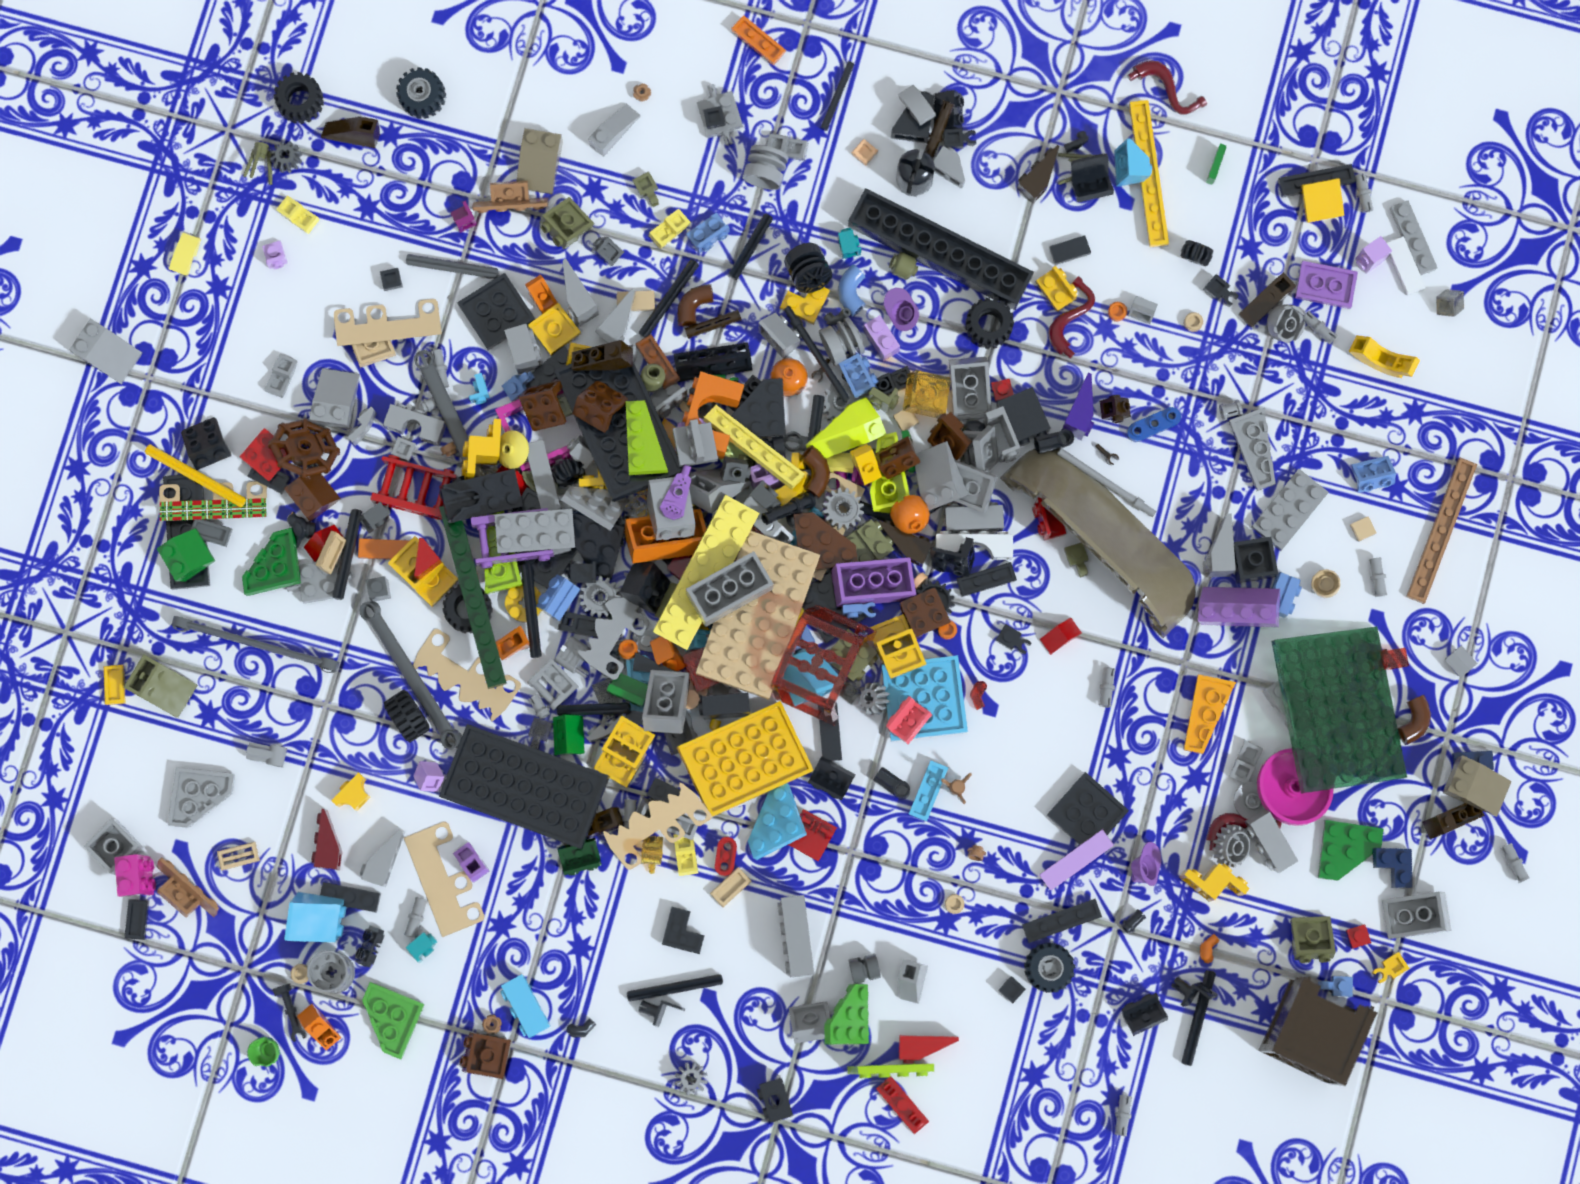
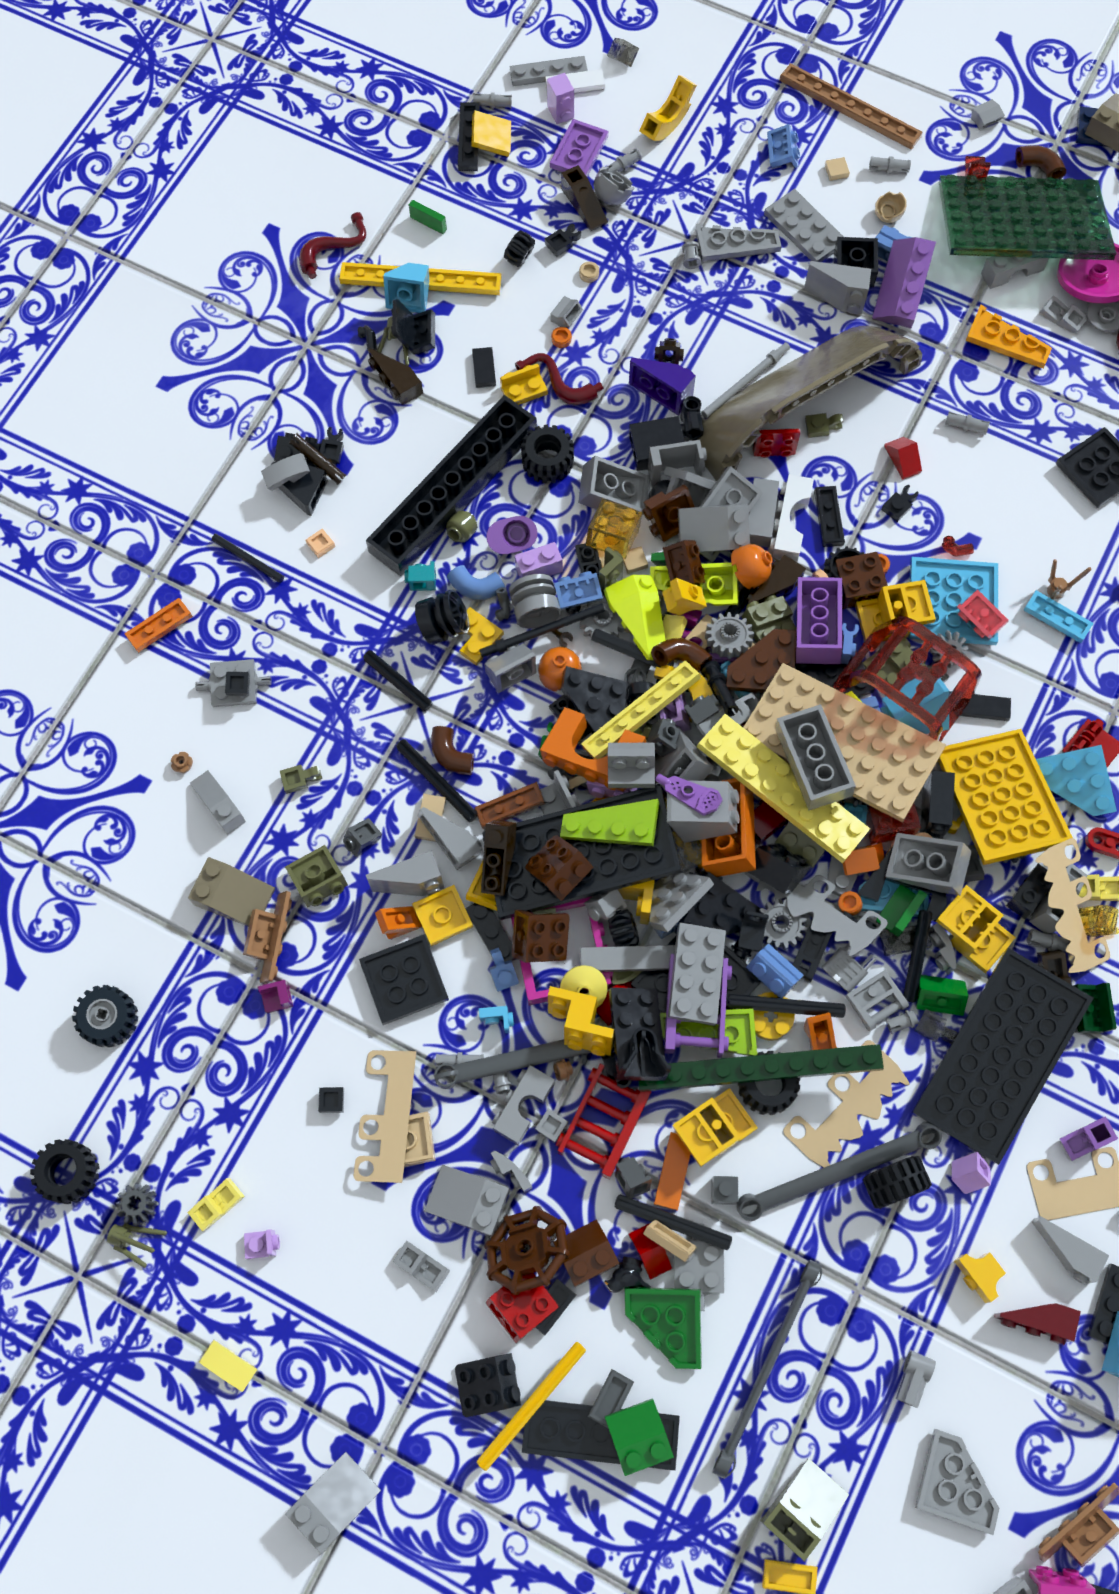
camera: 75 degrees left, 10 degrees down
piece [159,481,267,521] -> none
tan tile [217,842,260,871] -> none
dark brown slope [321,116,380,148] -> none
dark grey axle [406,254,499,279] -> none
red slope [414,538,442,579] -> none
light grey brick [504,324,542,375] -> none
olive head [640,363,665,392] -> none
light yellow slope [648,209,691,249] -> none
black fence [673,342,753,382] -> none
dark brown pin [685,309,742,339] -> none
medium blue bracket [686,213,730,253] -> none
light grey wheel [743,145,788,190] -> none
light grey slope [767,134,808,161] -> none
black bracket [808,756,856,800] -> none
black piece [873,766,910,800] -> none
black cylinder [896,149,935,197] -> none
black bracket [930,537,975,577] -> none
light grey slope [934,146,965,189] -> none
red plate [991,378,1014,402] -> none
hand [1095,444,1119,465] -> none
blue plate [1127,407,1181,442] -> none

